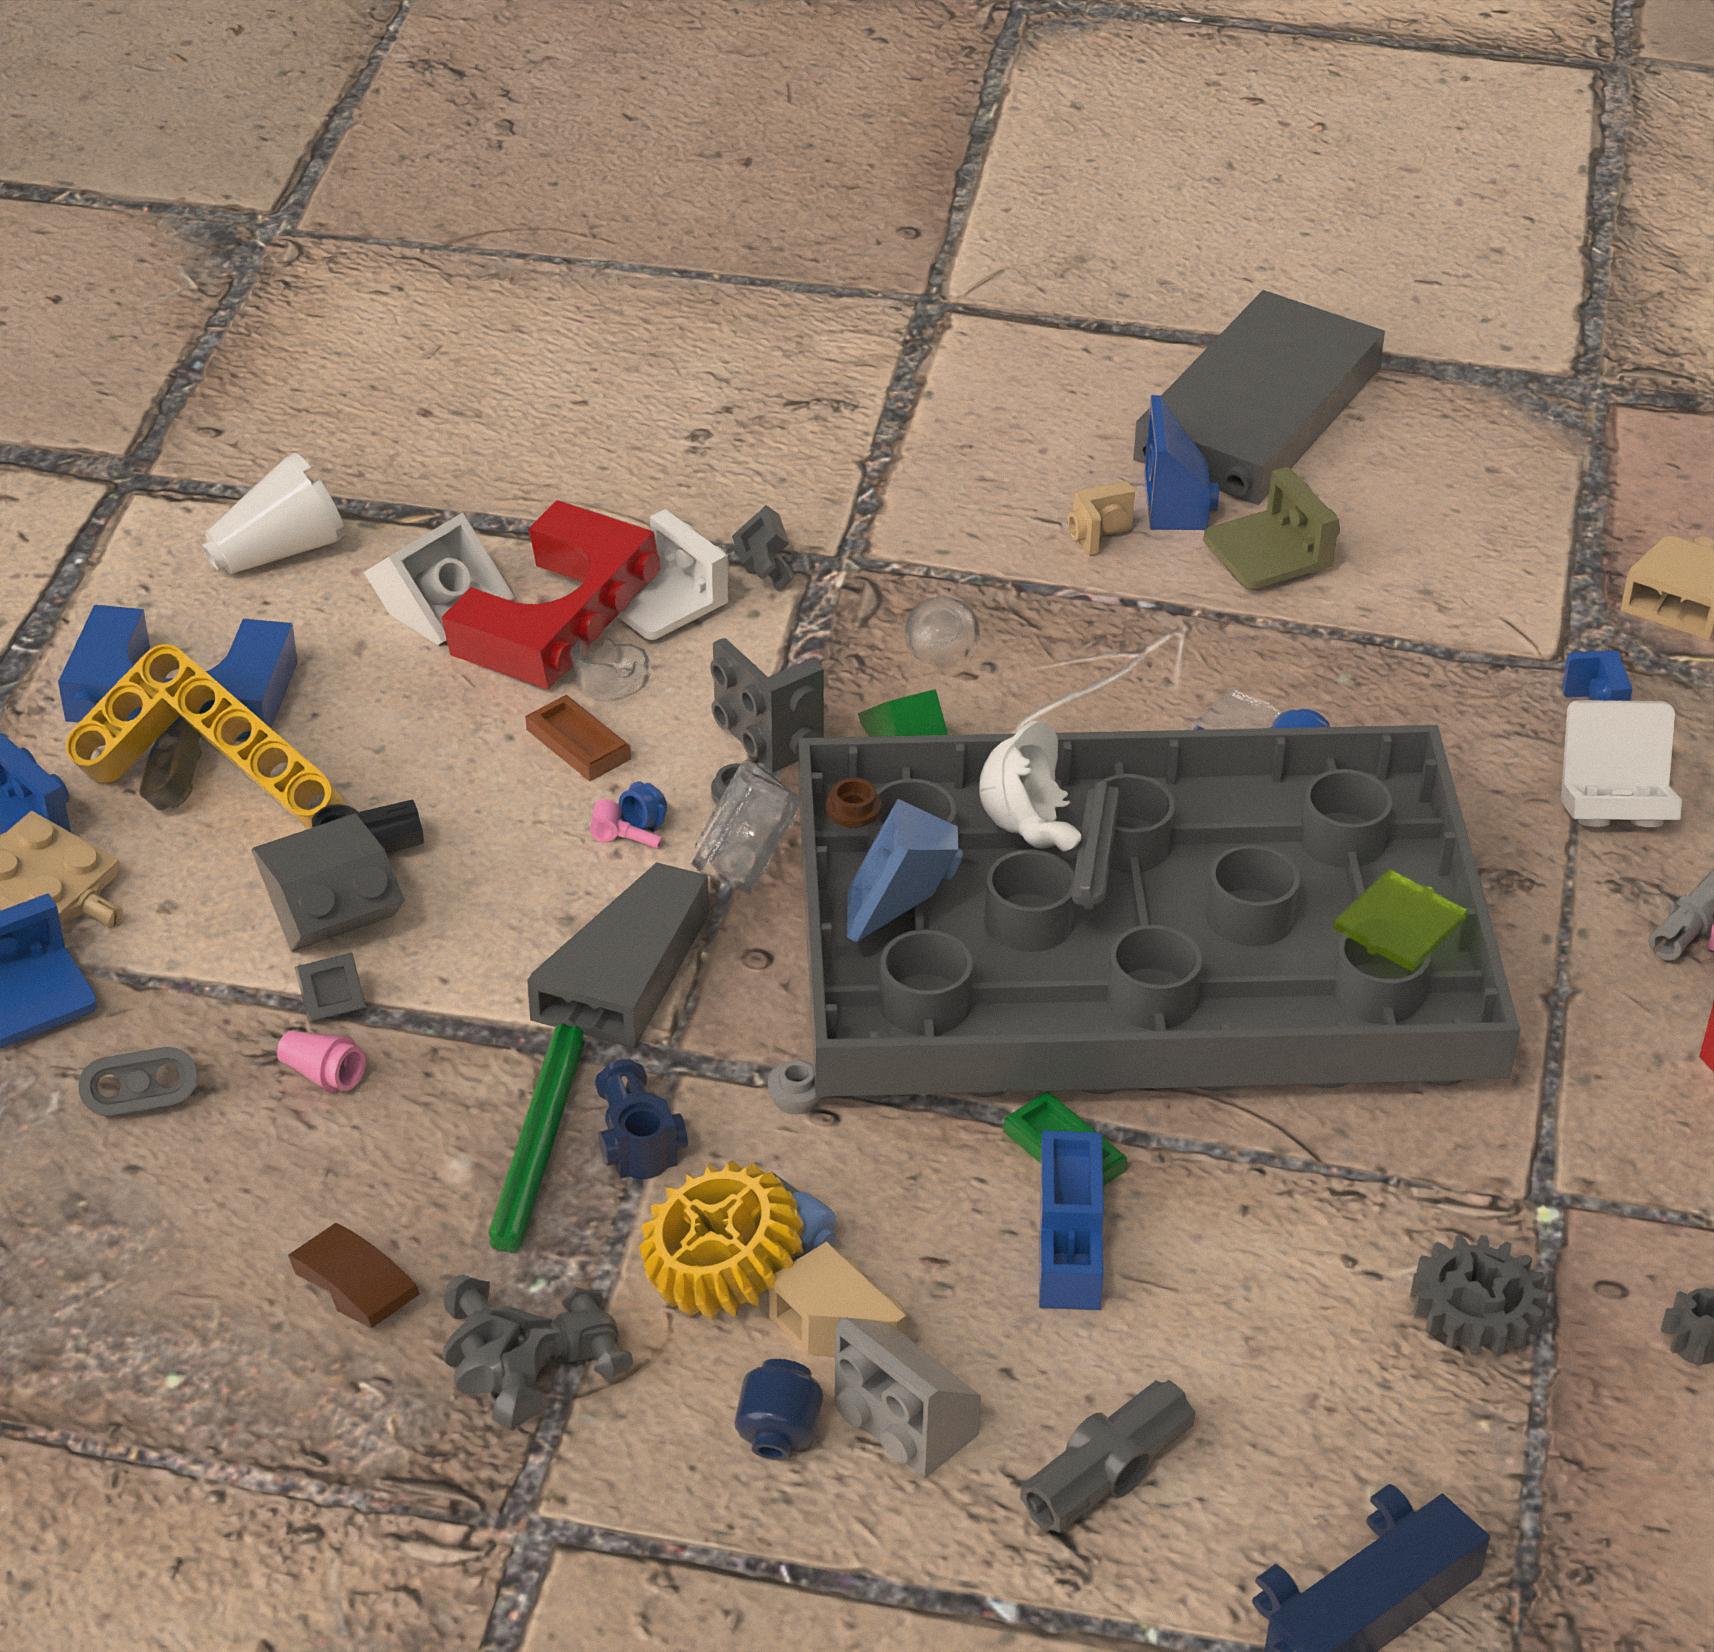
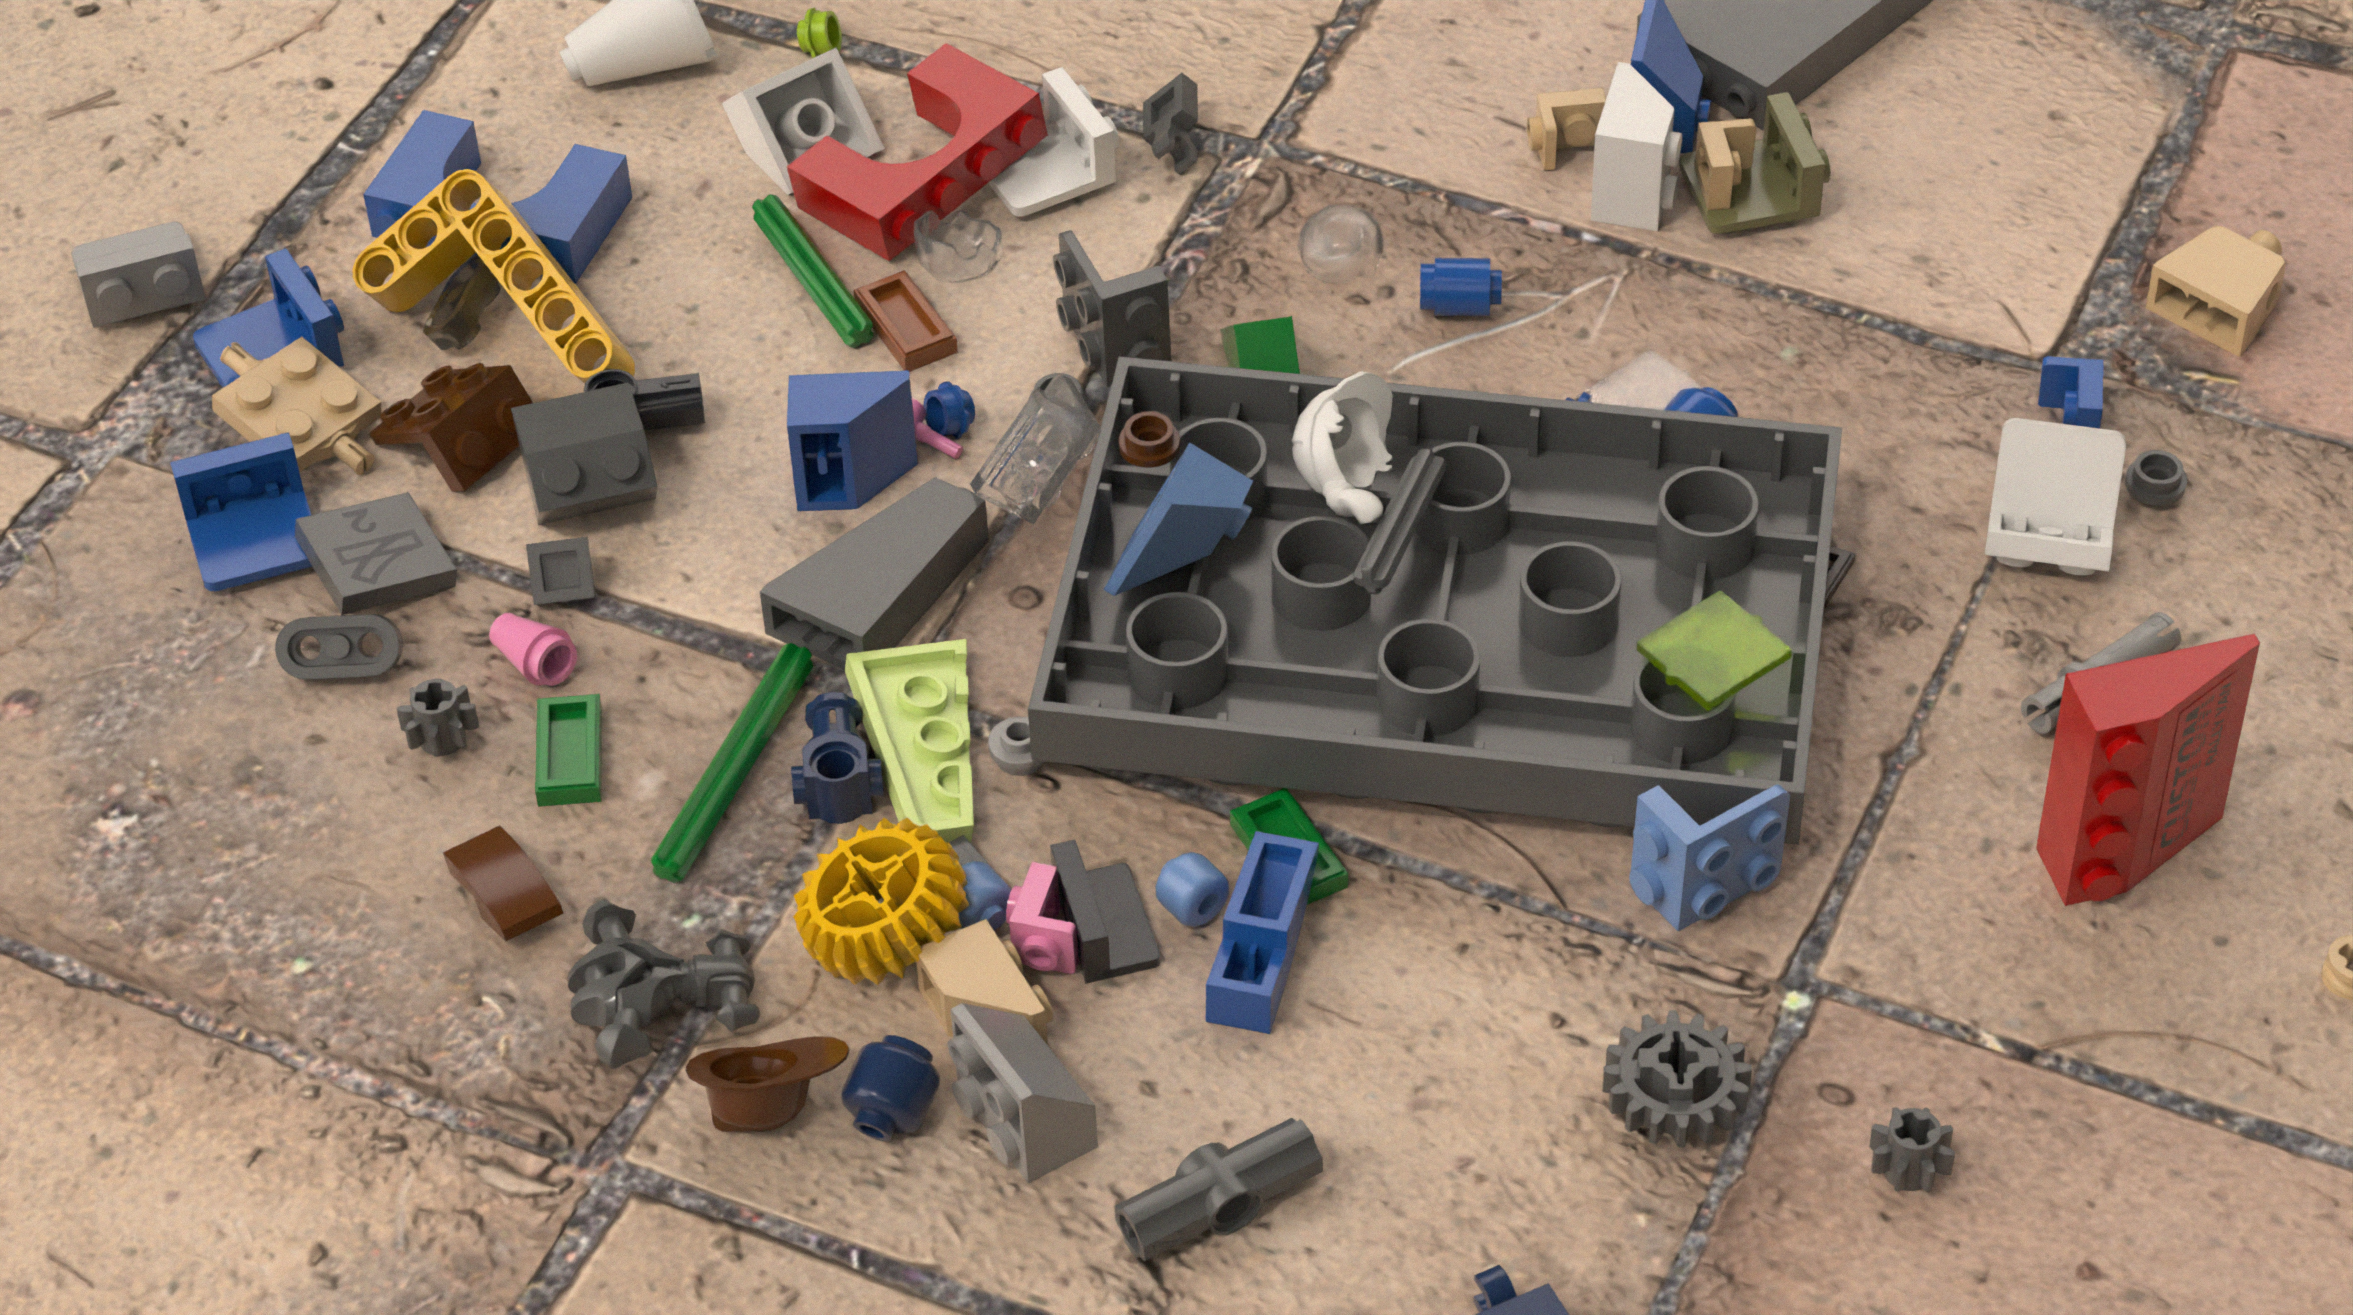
camera: 15 degrees right, 5 degrees up
none -> tile [295,492,457,615]
none -> reddish brown bracket [369,363,533,492]
none -> dark grey gear [397,679,479,757]
none -> green tile [535,694,602,807]
none -> reddish brown piece [685,1036,850,1132]
none -> green axle [752,194,874,348]
none -> blue slope [787,370,918,512]
none -> lime plate [797,8,842,58]
none -> yellowish green wing [845,639,974,843]
none -> bright pink bracket [1006,862,1079,974]
none -> panel [1050,839,1160,984]
none -> medium blue piece [1155,852,1229,927]
none -> blue brick [1420,258,1502,316]
none -> white slope [1591,62,1682,231]
none -> medium blue bracket [1629,785,1790,932]
none -> tan bracket [1694,119,1756,211]
none -> dark grey plate [2125,450,2187,506]

